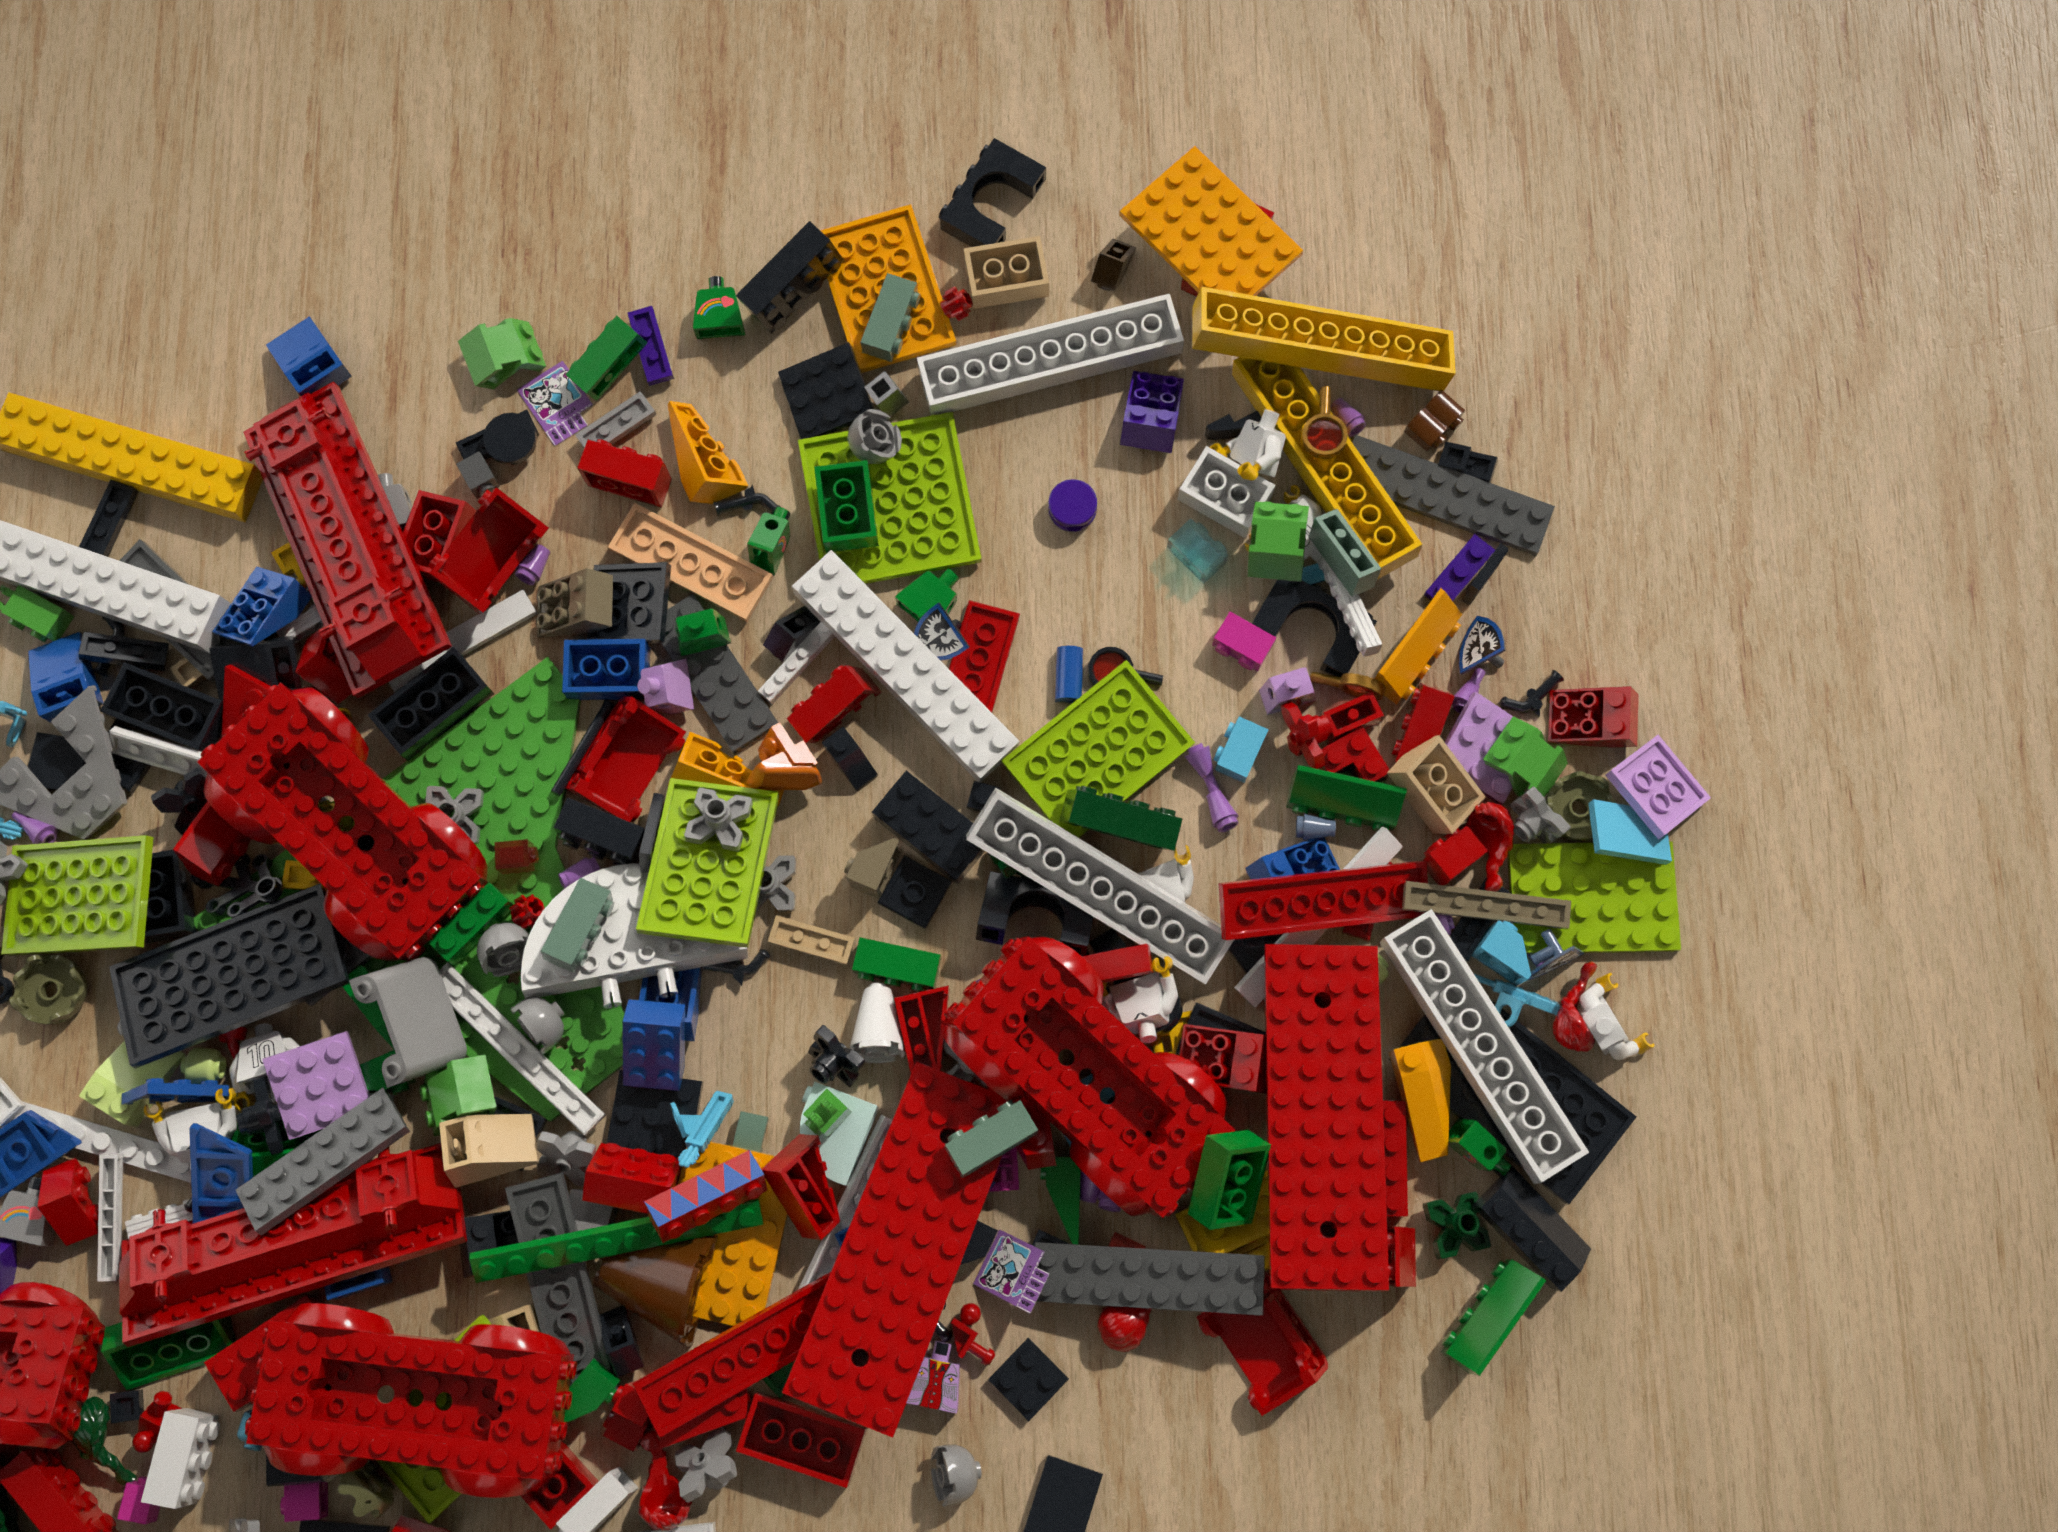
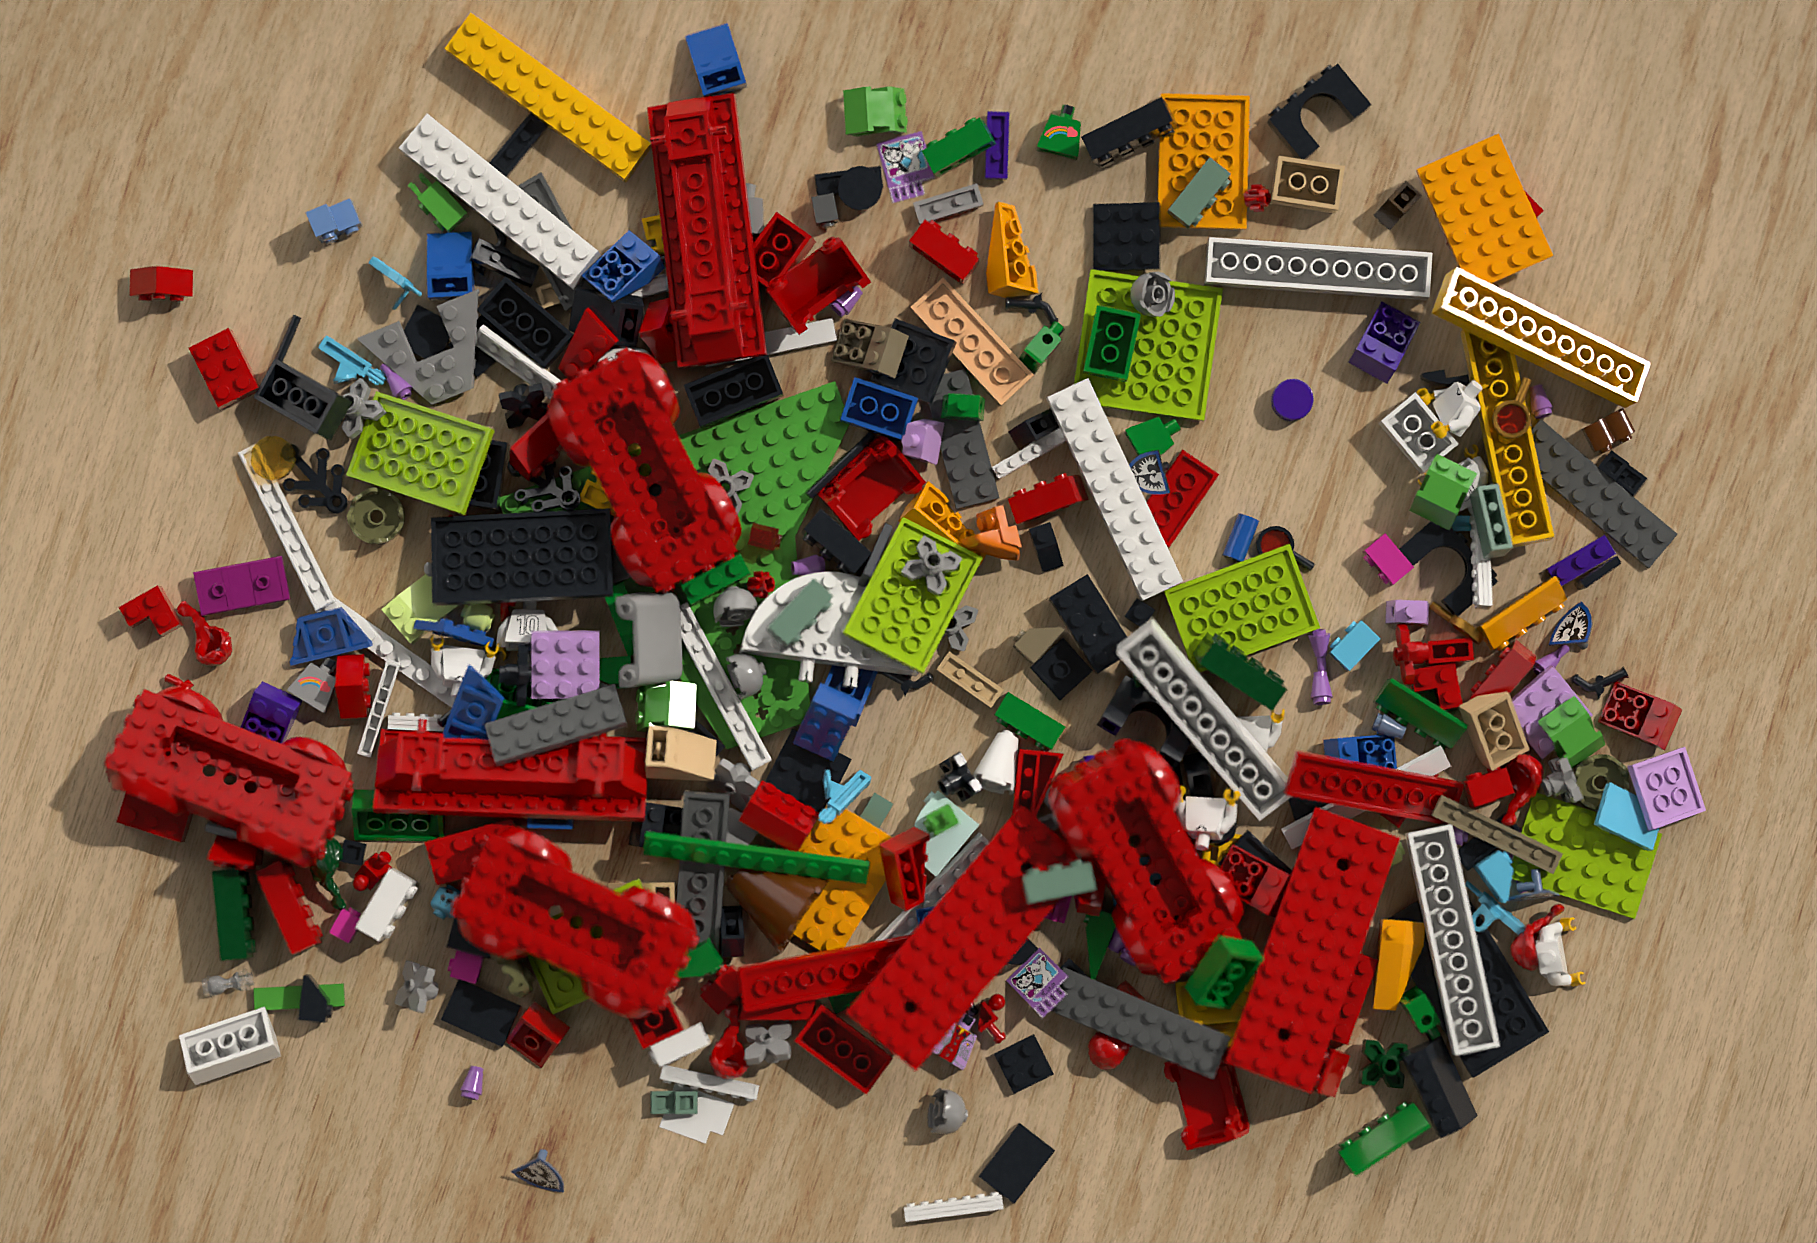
camera: 15 degrees right, 10 degrees up
red brick [644,1150,768,1243] -> none
flat silver brick [864,371,909,417] -> none
red tile [1082,944,1153,983] -> none
clear light blue brick [1167,519,1228,584] -> none

